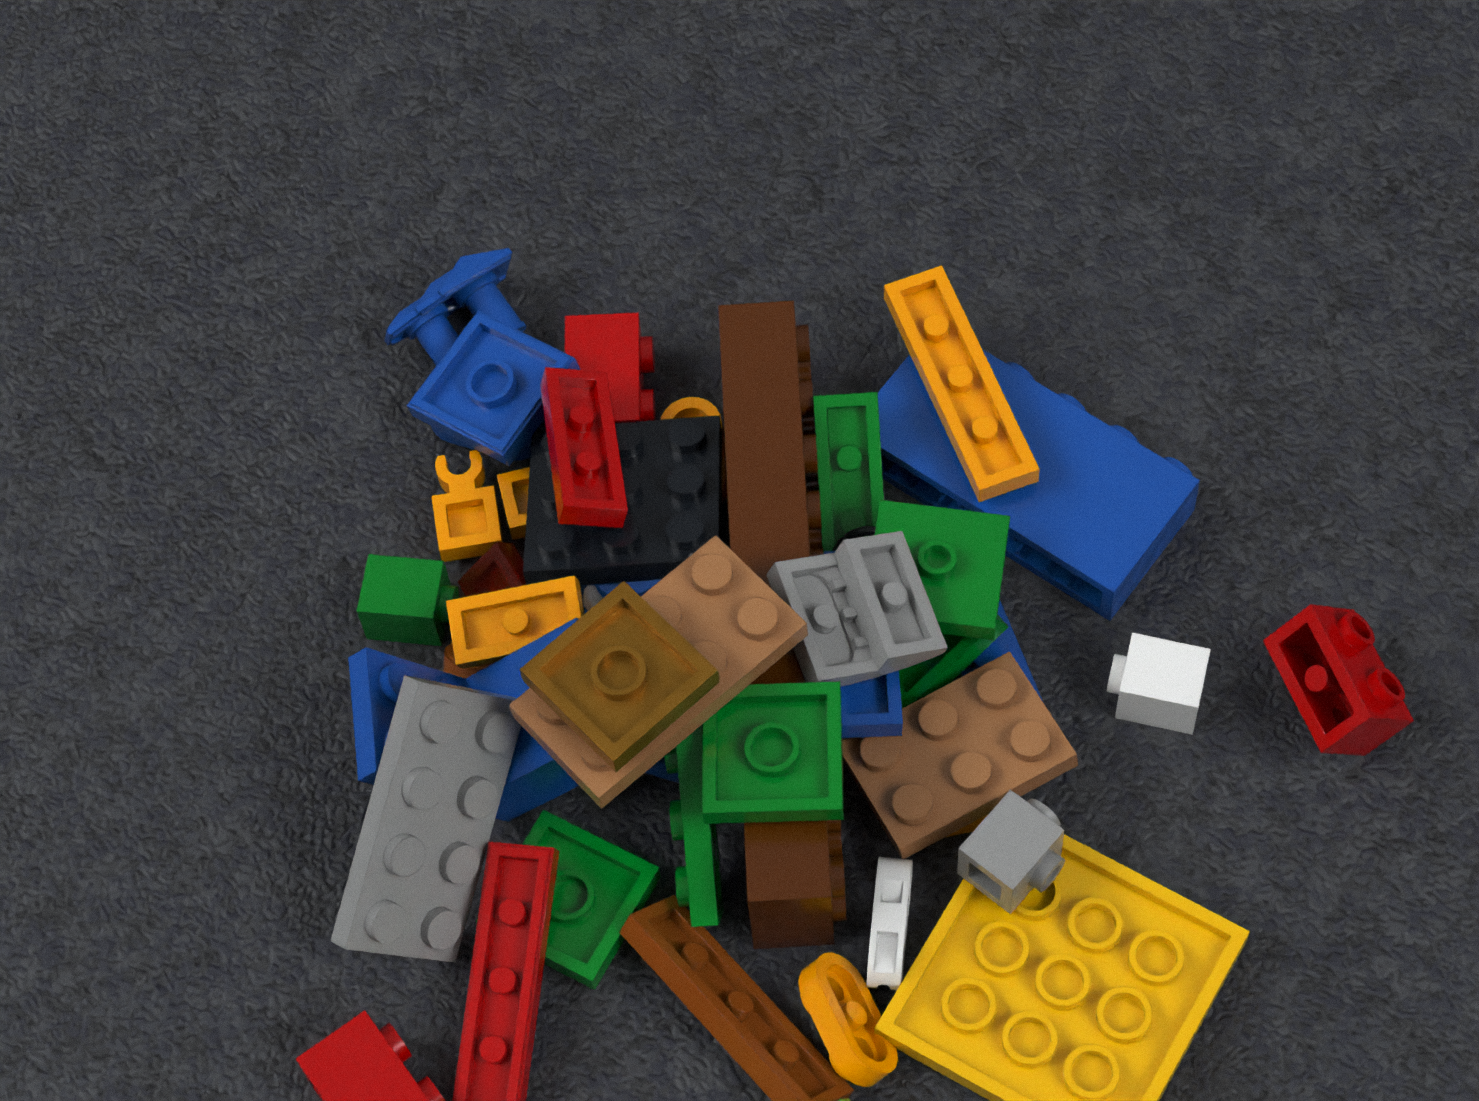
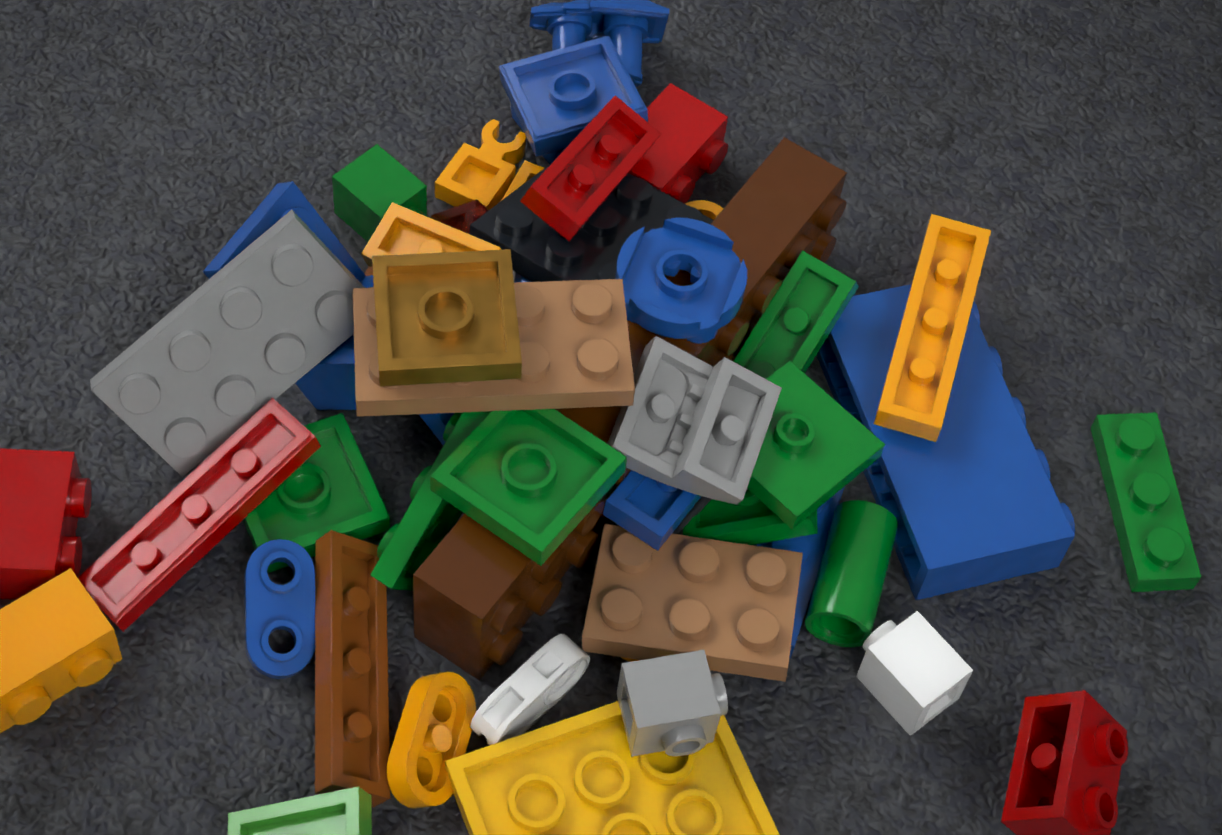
camera: 25 degrees right, 5 degrees down
none -> blue plate [244,539,316,679]
none -> blue plate [615,217,747,344]
none -> green pin [805,500,898,647]
none -> green plate [1091,412,1201,592]

